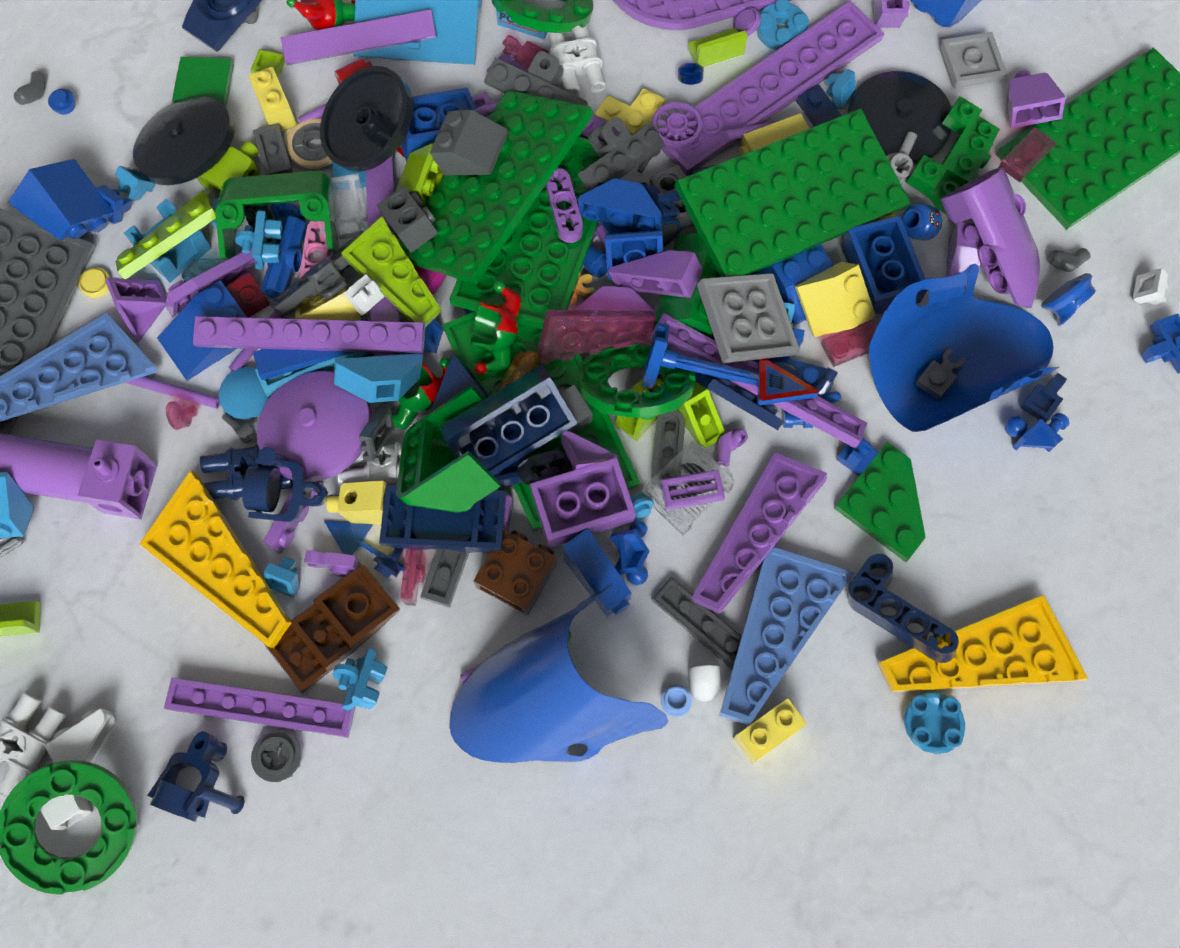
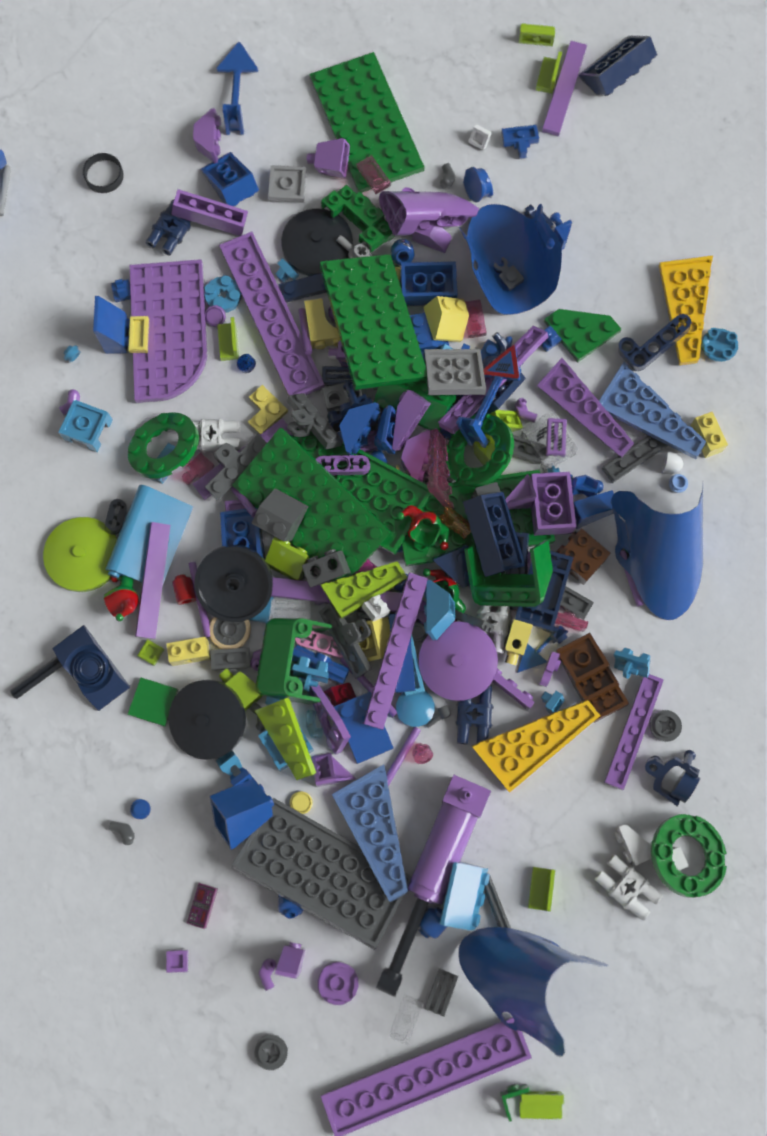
camera: 75 degrees left, 5 degrees up
dark blue piece [242,447,328,522] -> none
black beam [518,450,569,486] -> none
medium lavender wheel [652,102,702,149] -> none

